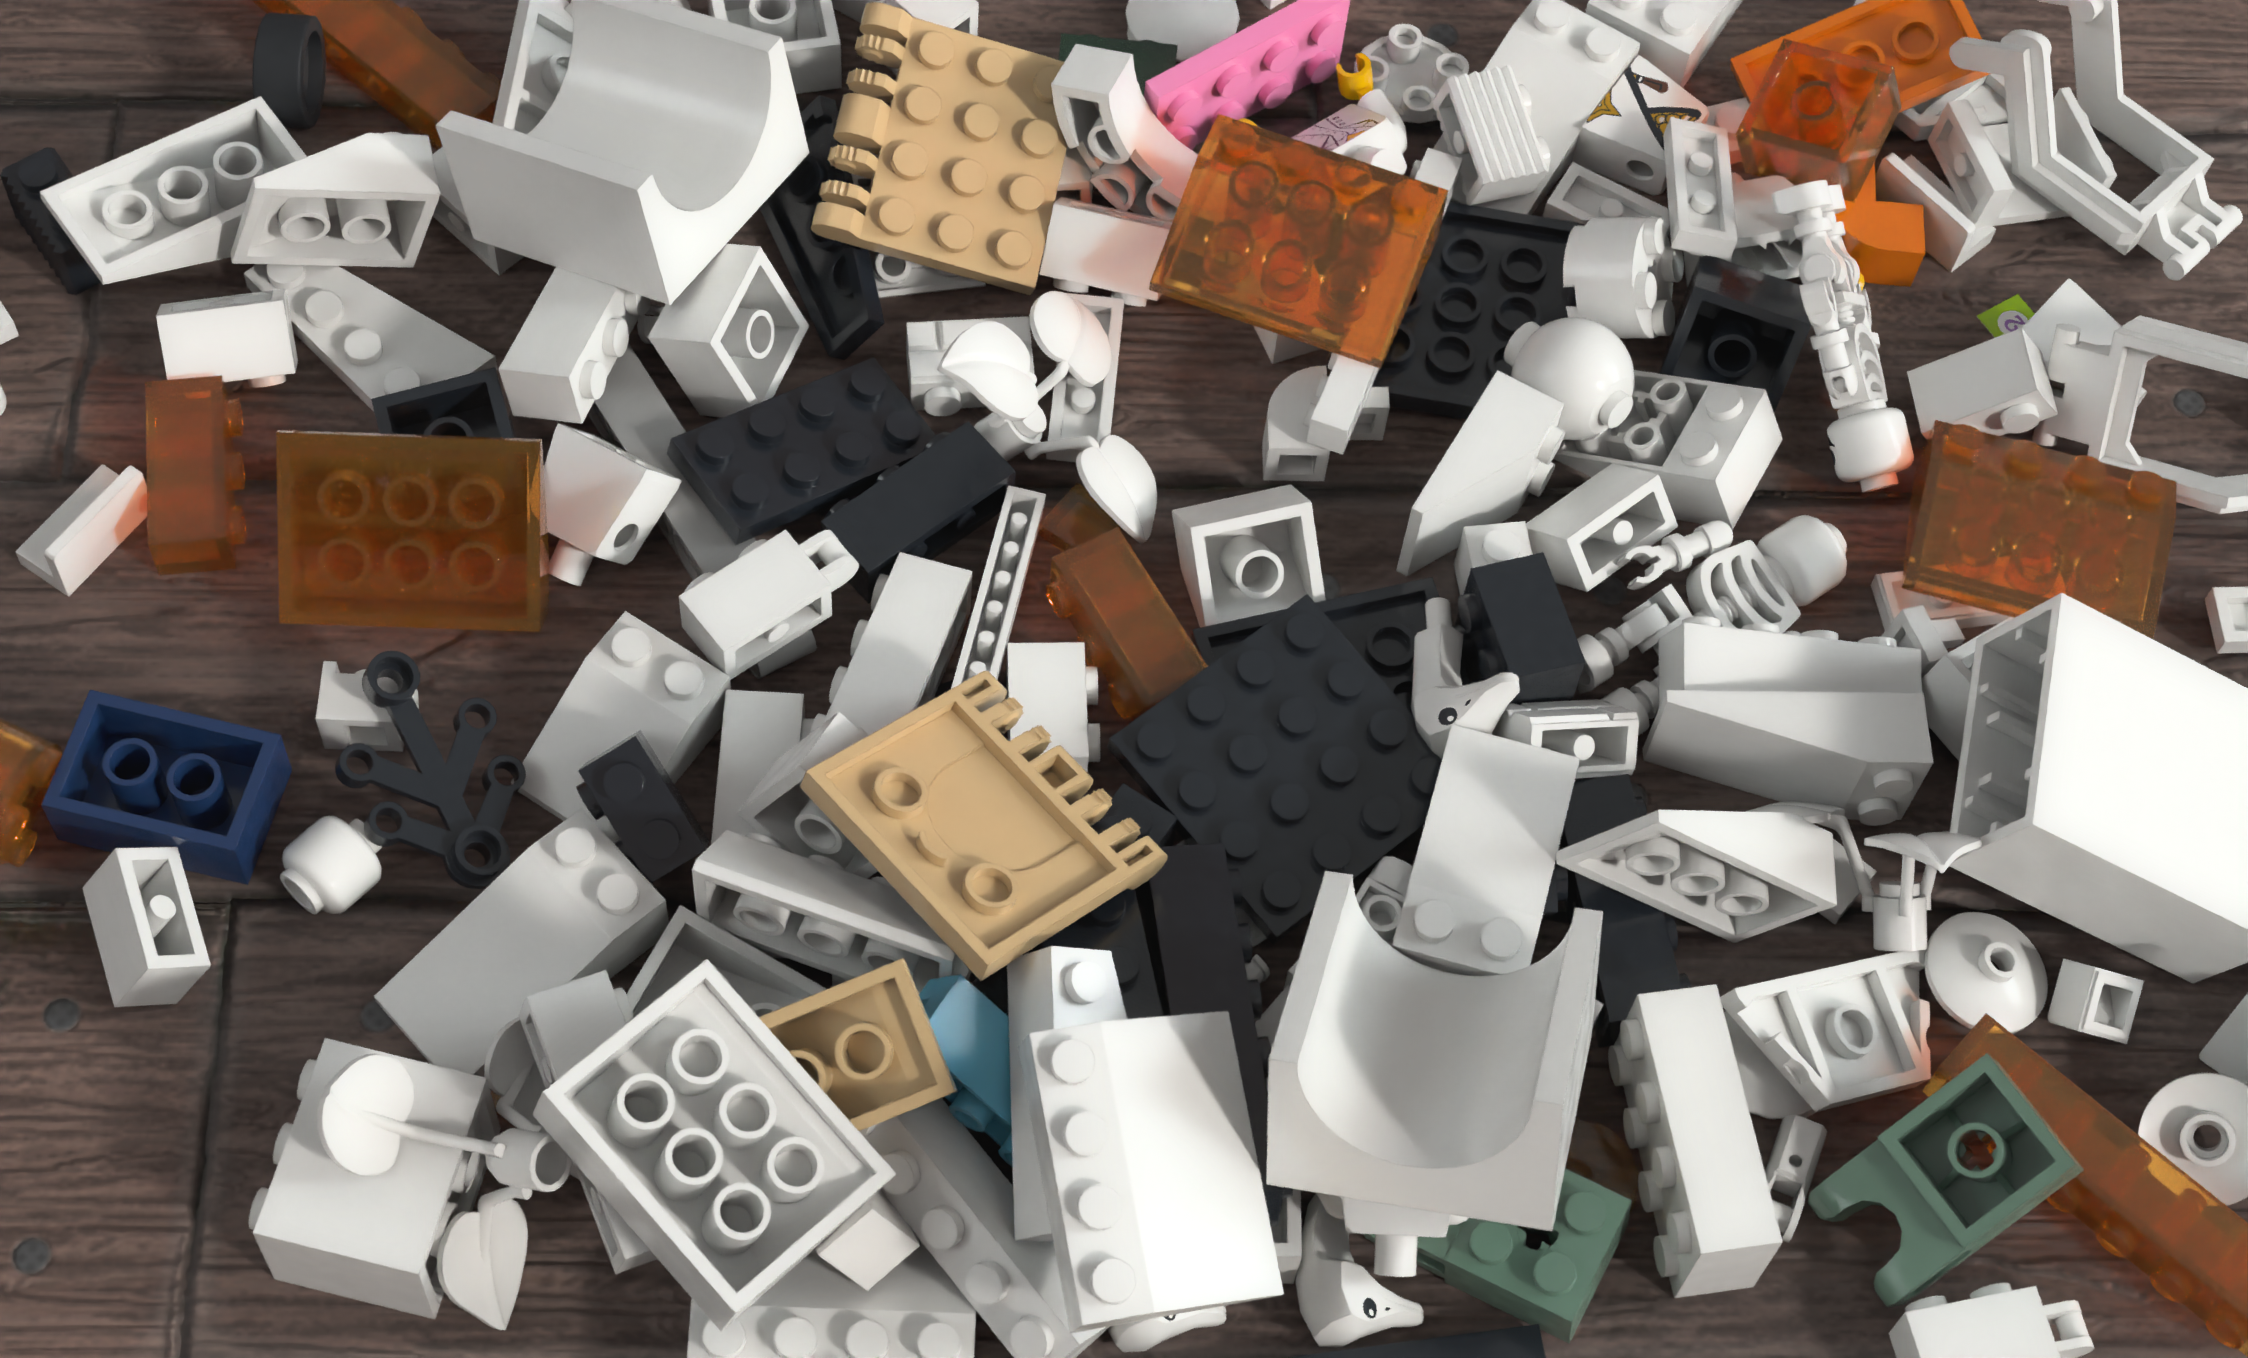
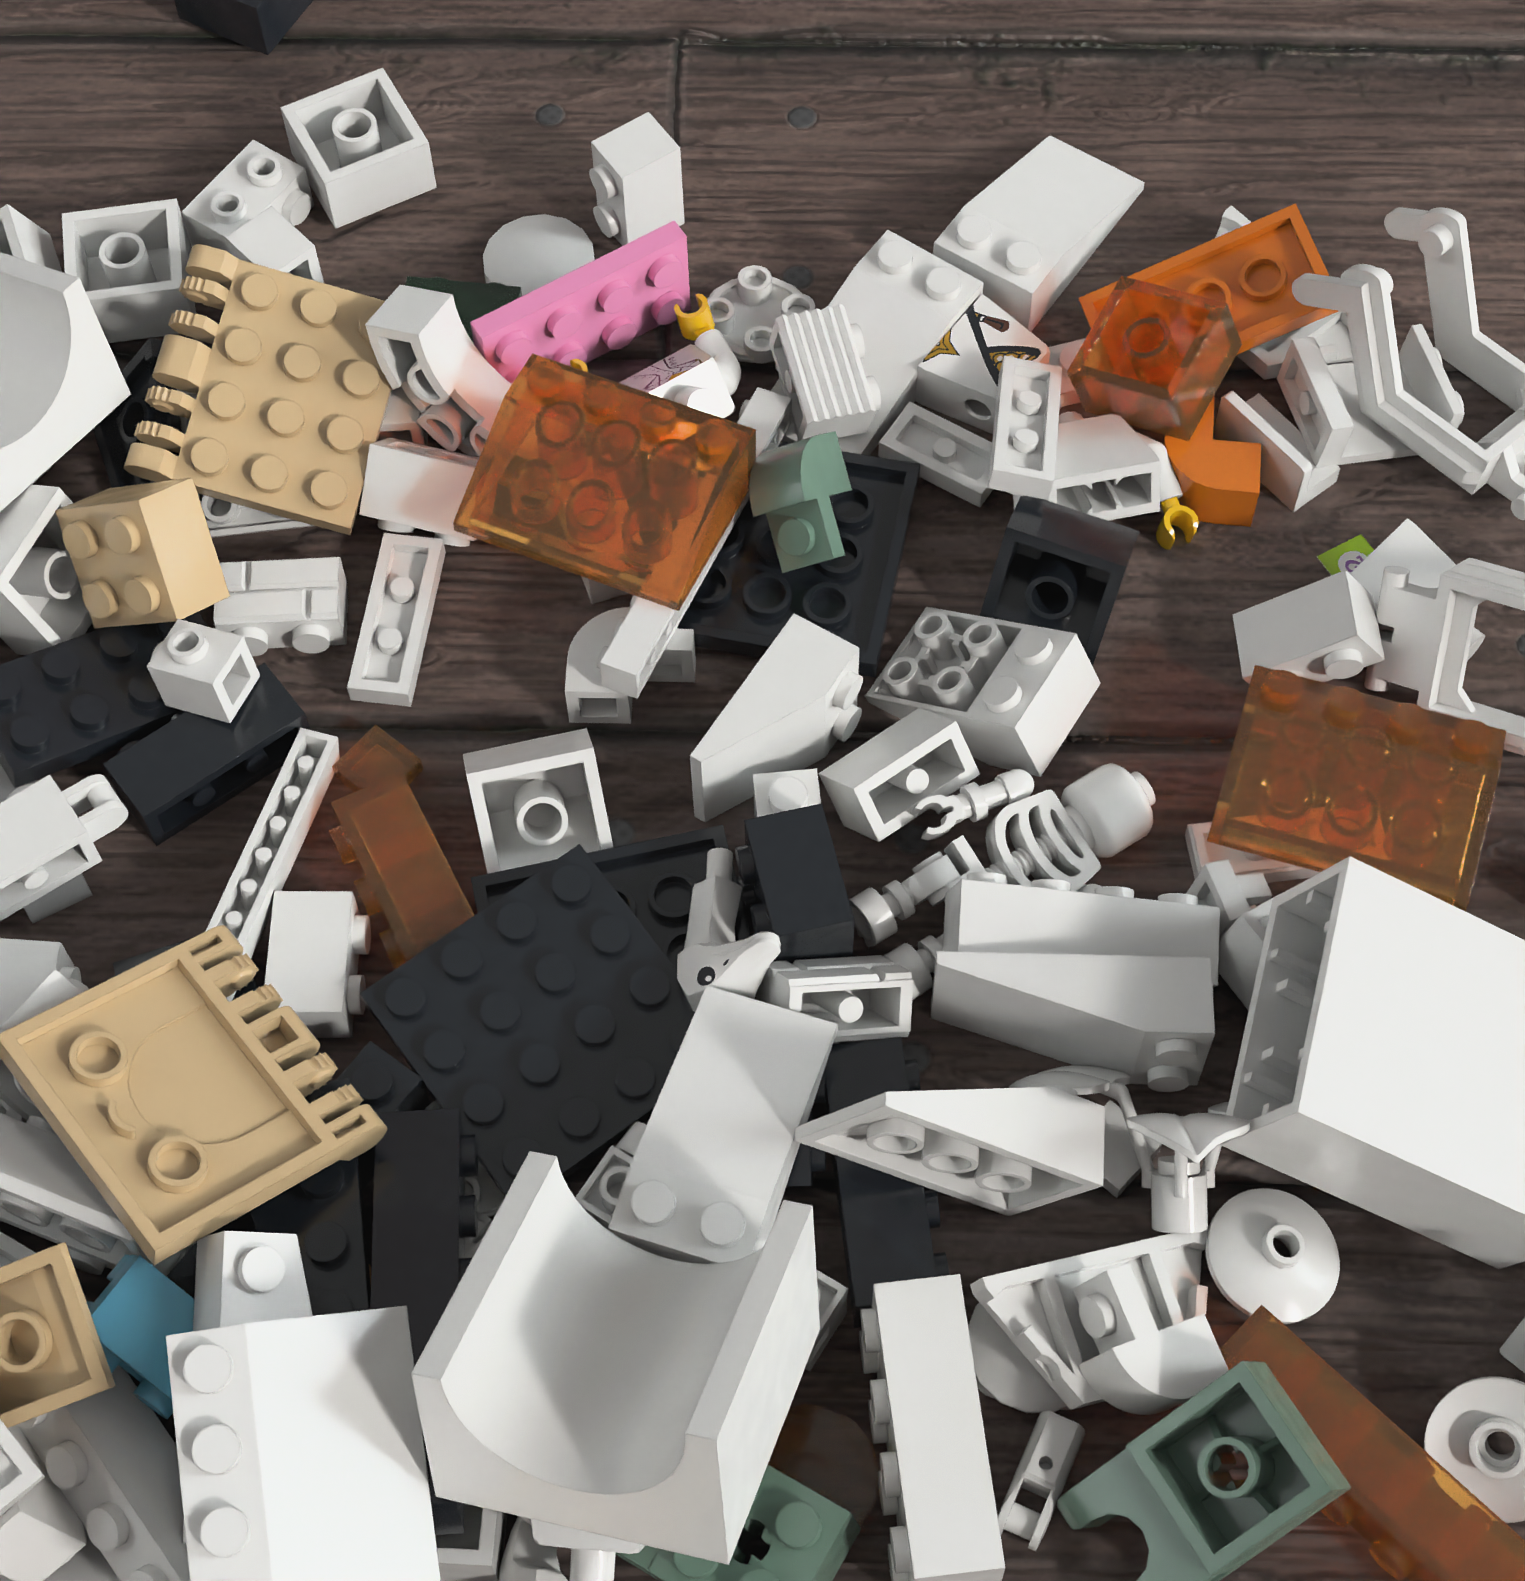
camera: 10 degrees right, 0 degrees up
white brick [809,552,972,735] -> none
white plant [937,291,1157,545] -> none
white brick [1504,317,1634,440] -> none
white brick [1563,216,1684,338] -> none
white piece [1772,180,1914,493] -> none
white slope [2048,958,2144,1044] -> none
none -> tan brick [55,477,230,628]
none -> white brick [147,619,260,723]
none -> sand green brick [749,431,852,573]
none -> white brick [1073,1262,1229,1415]

